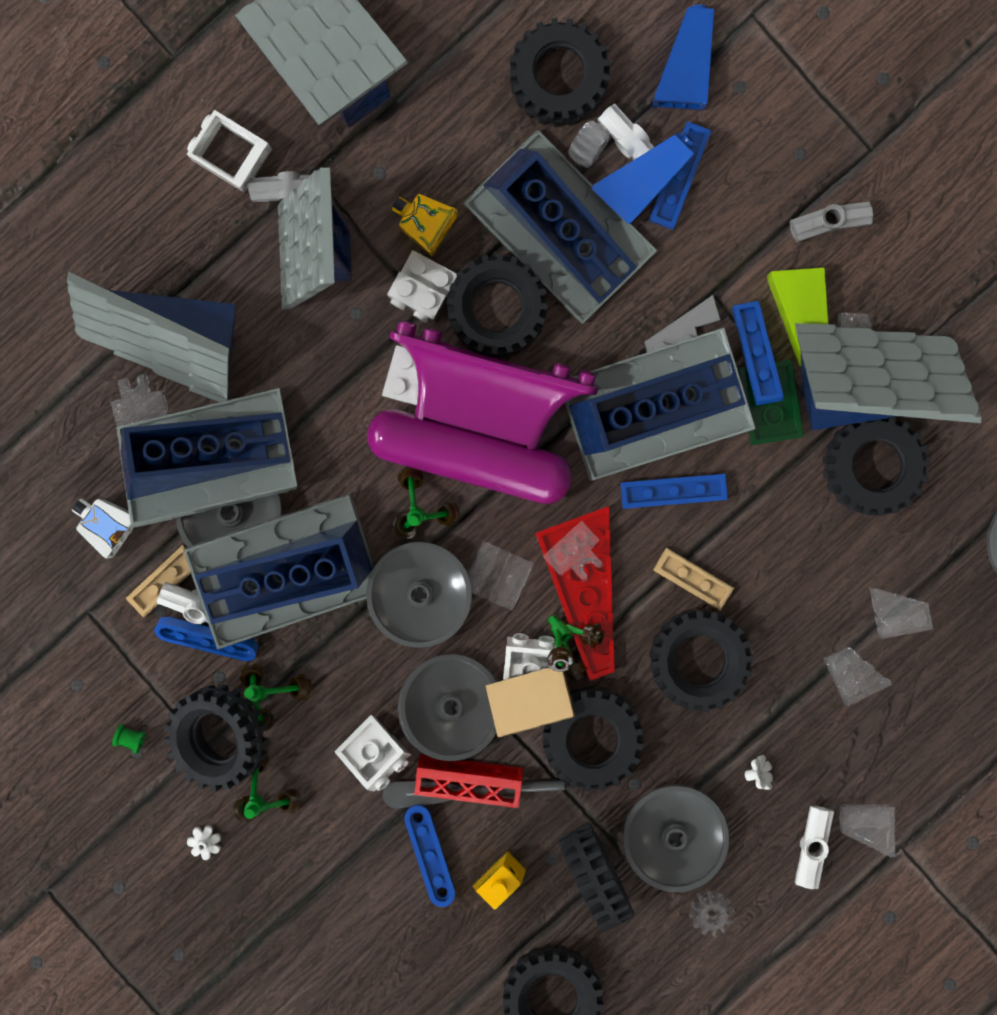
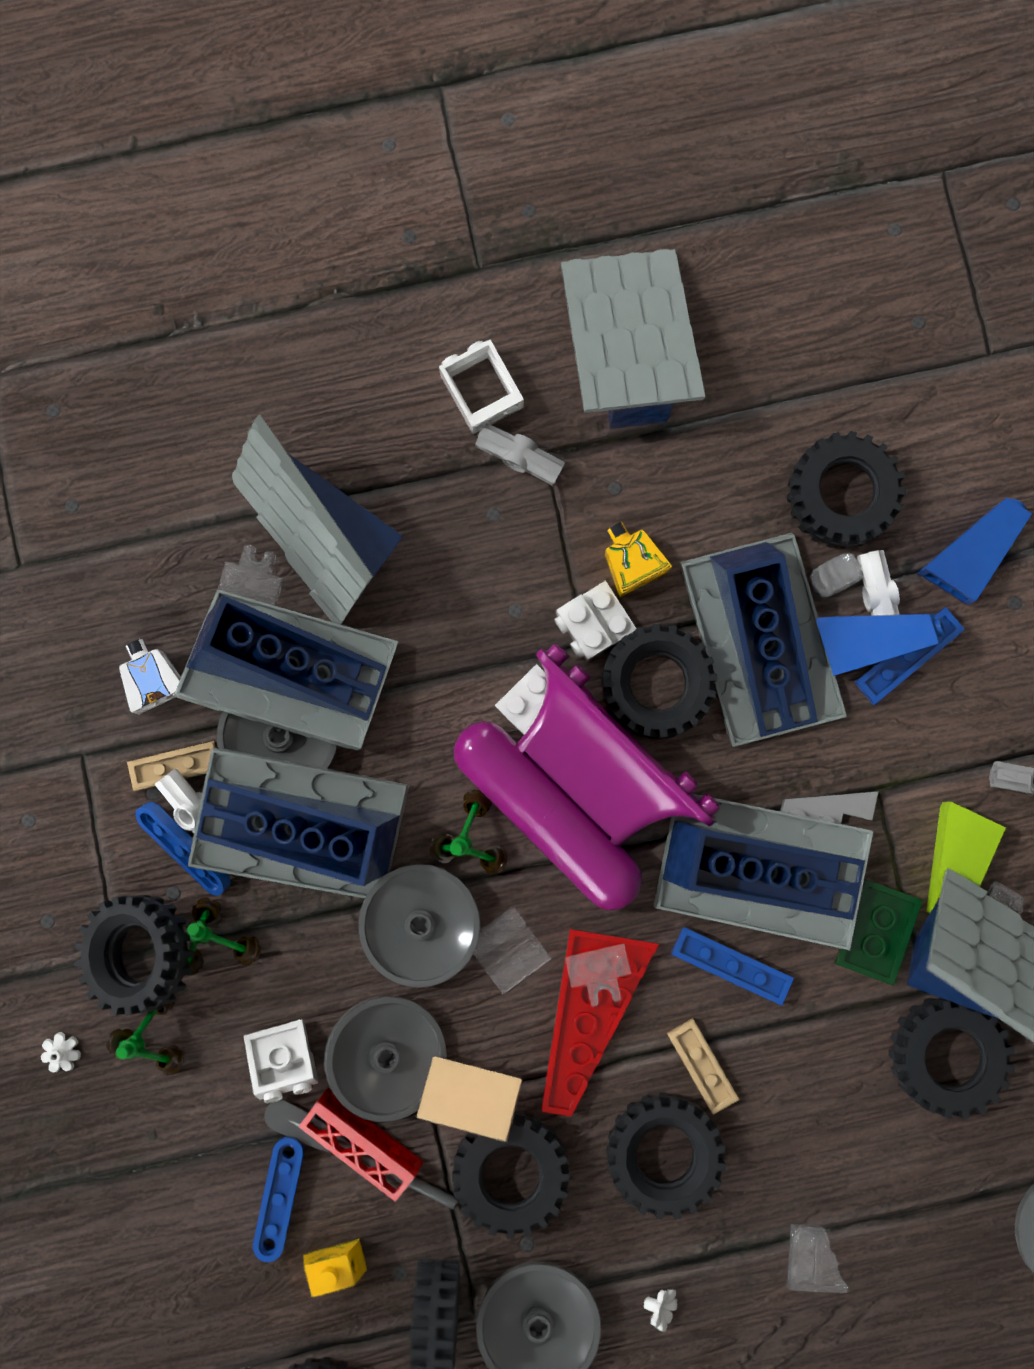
camera: 30 degrees right, 5 degrees down
green bush [112,724,146,754] -> none
light grey piece [278,168,352,310] -> none
white plate [503,633,556,680] -> none
dark brown plant [547,615,605,682] -> none
blue plate [732,301,784,406] -> none
clear wing [870,588,933,639] -> none

